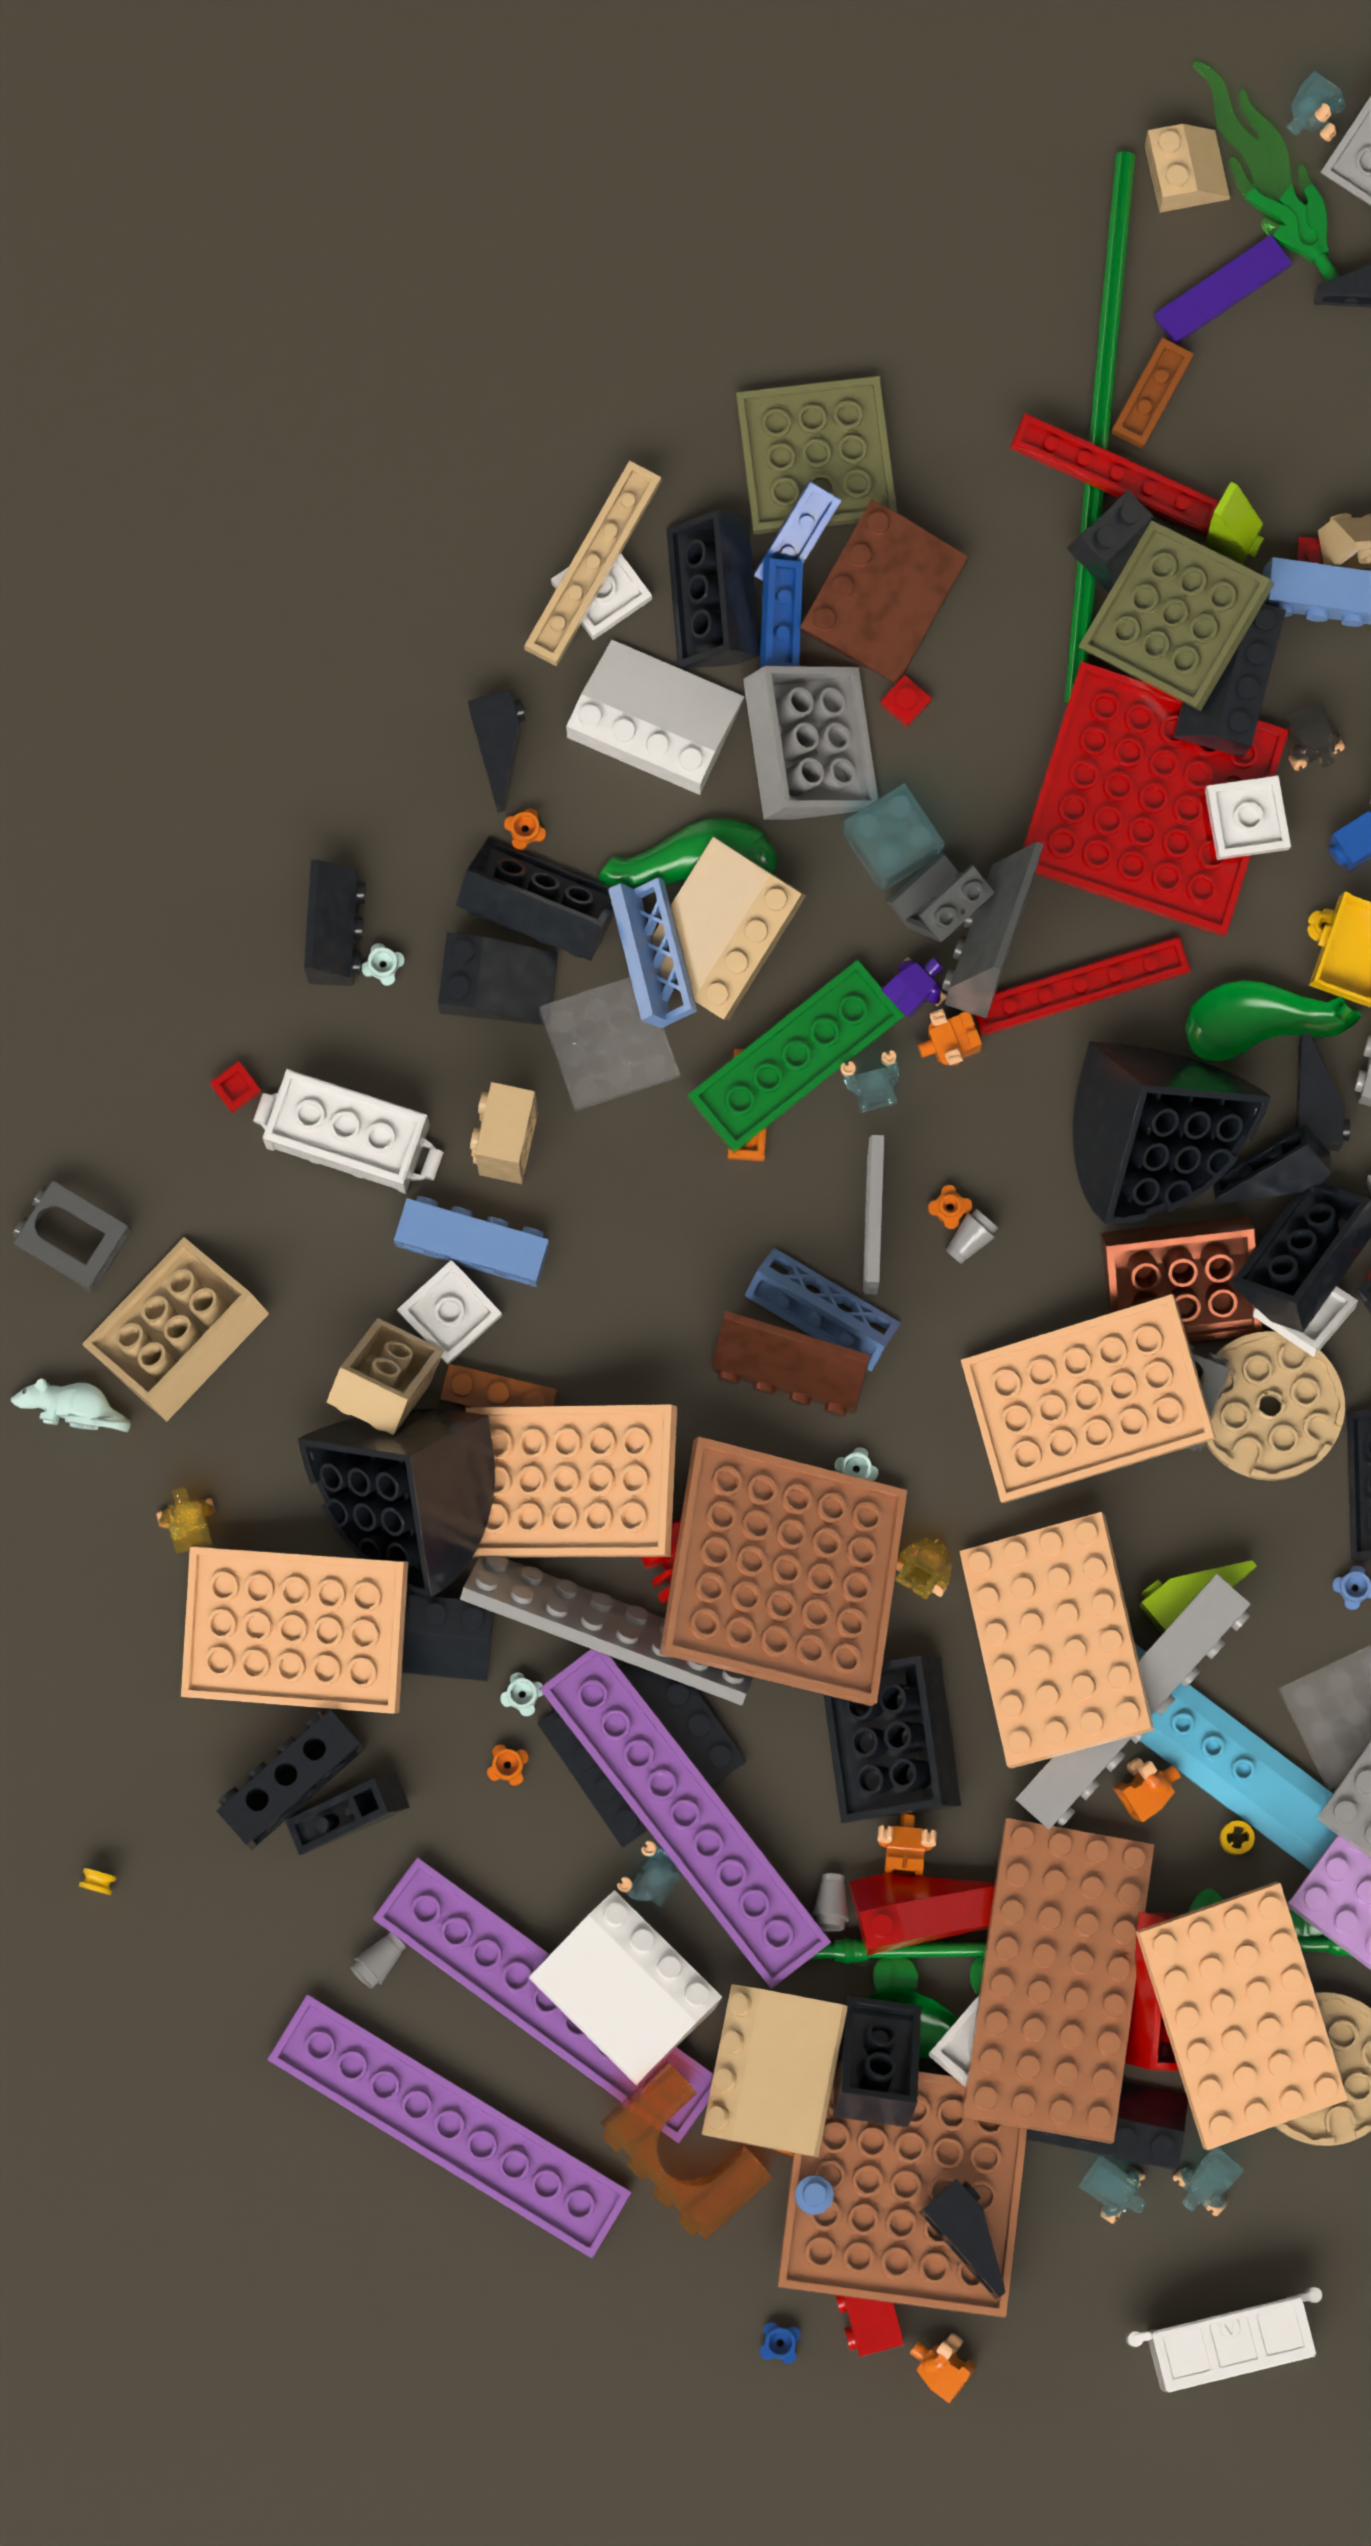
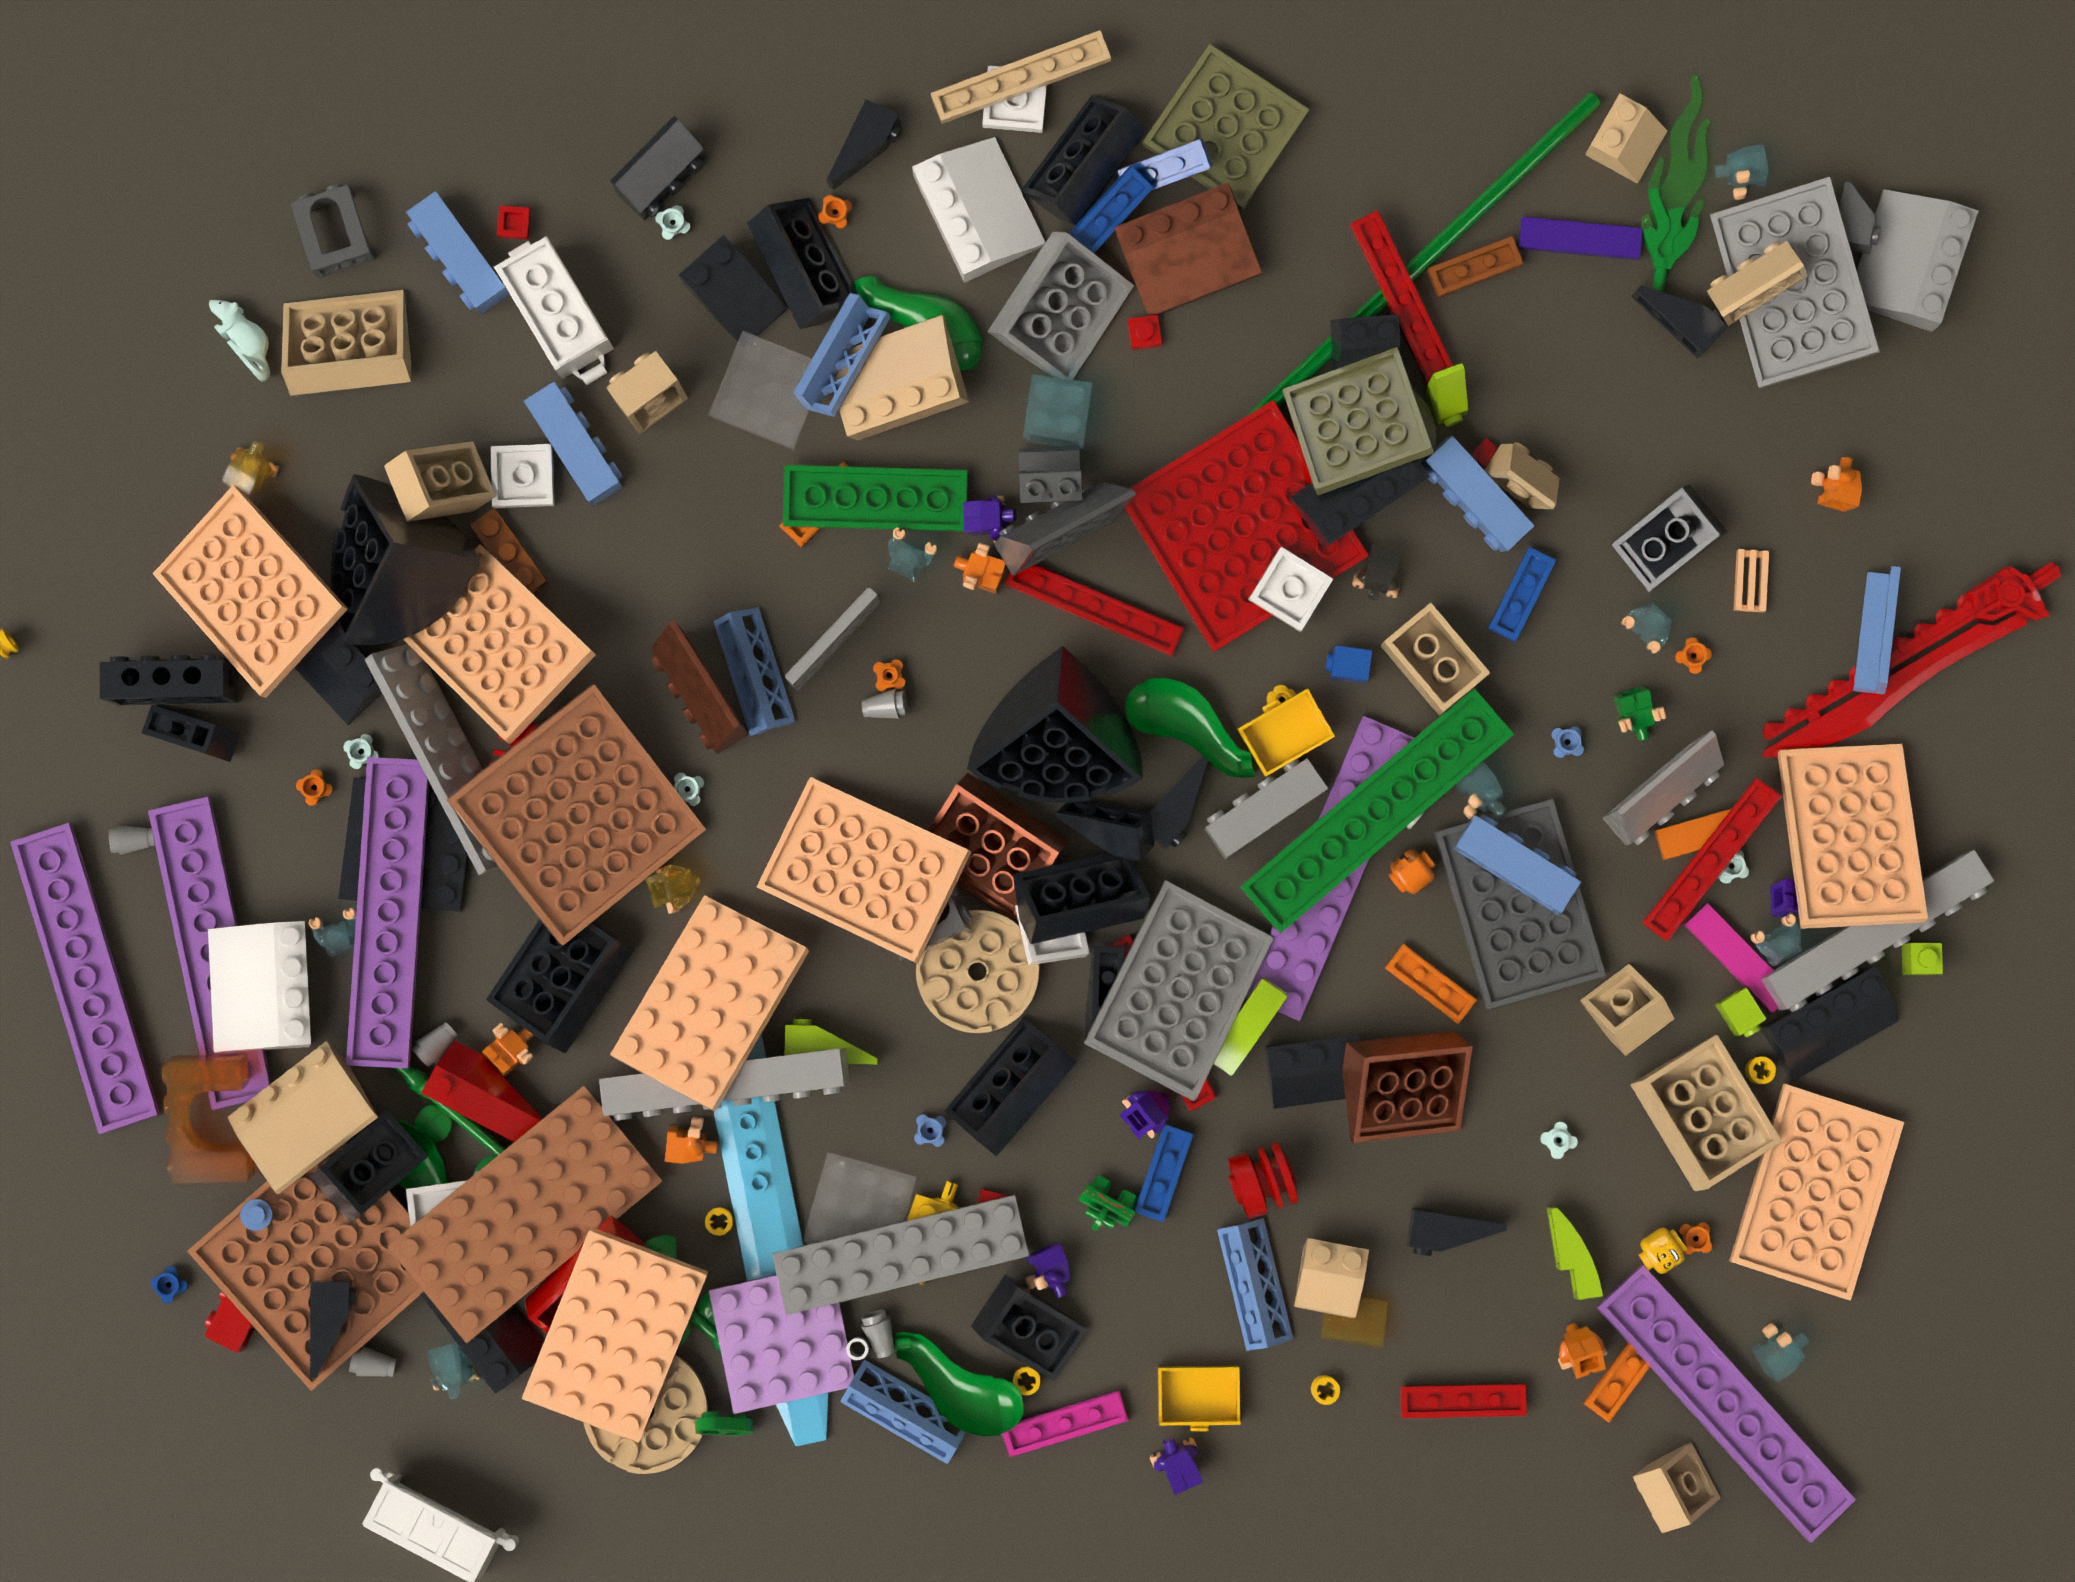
camera: 45 degrees right, 5 degrees up
orange piece [910,2333,978,2403] -> none
clear light blue piece [1173,2147,1244,2216] -> none
none -> light grey cone [349,1346,397,1377]
none -> medium blue brick [406,191,510,315]

